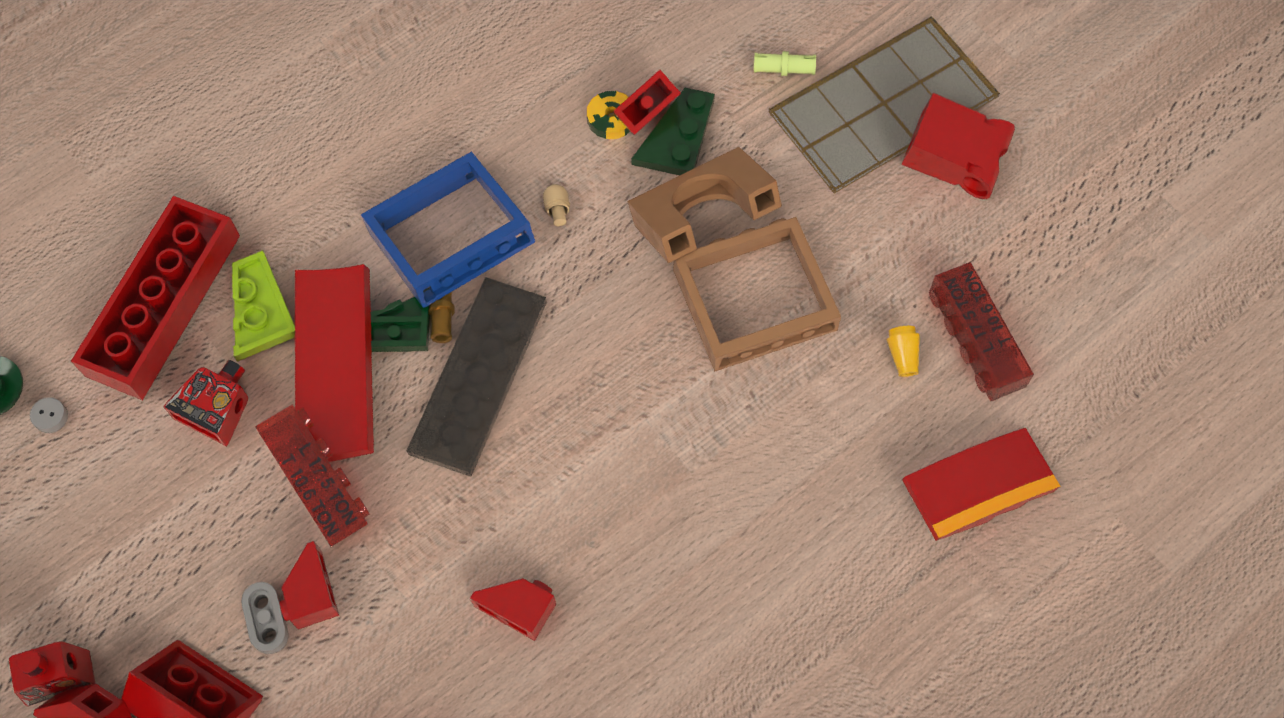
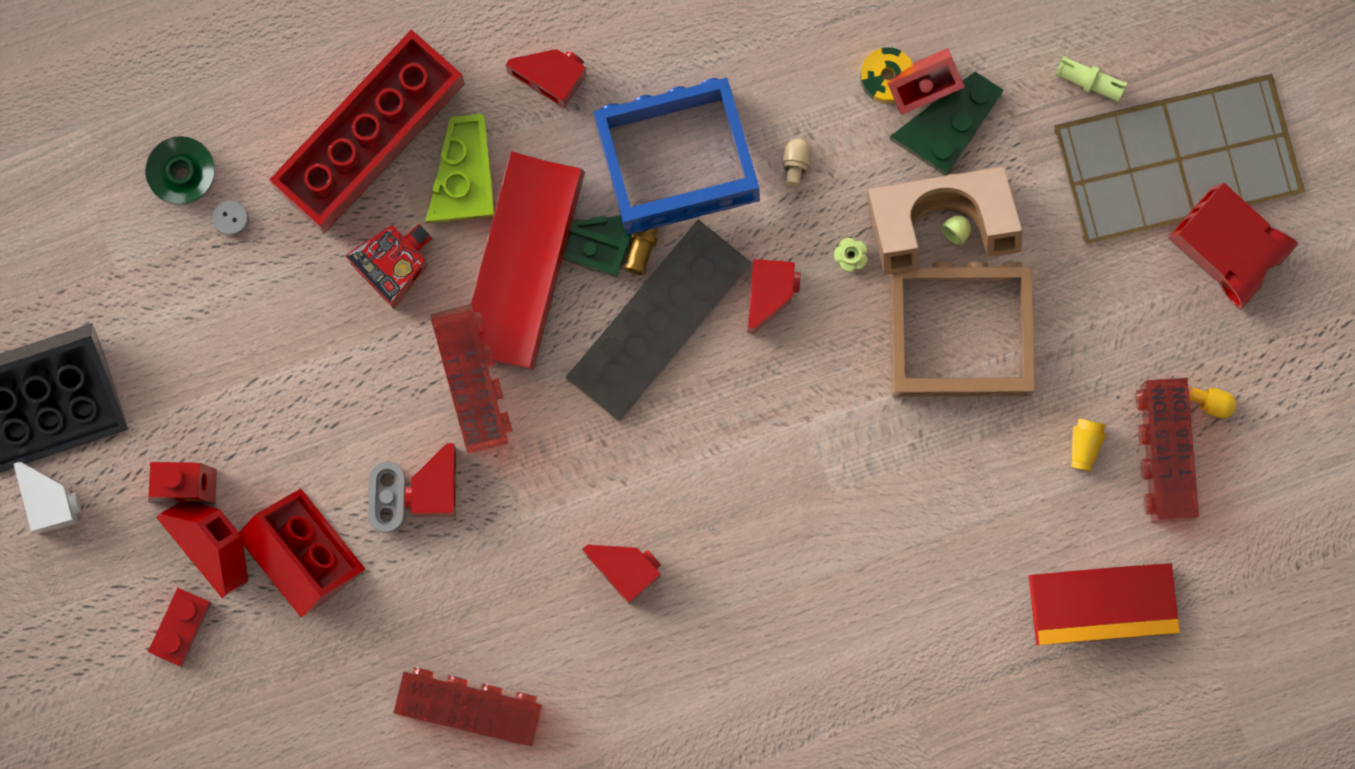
camera: 15 degrees right, 15 degrees up
none -> red slope [505,49,587,109]
none -> red slope [747,259,801,334]
none -> yellowish green plate [834,238,868,272]
none -> yellowish green hinge [940,216,971,246]
none -> yellow cylinder [1187,386,1237,419]

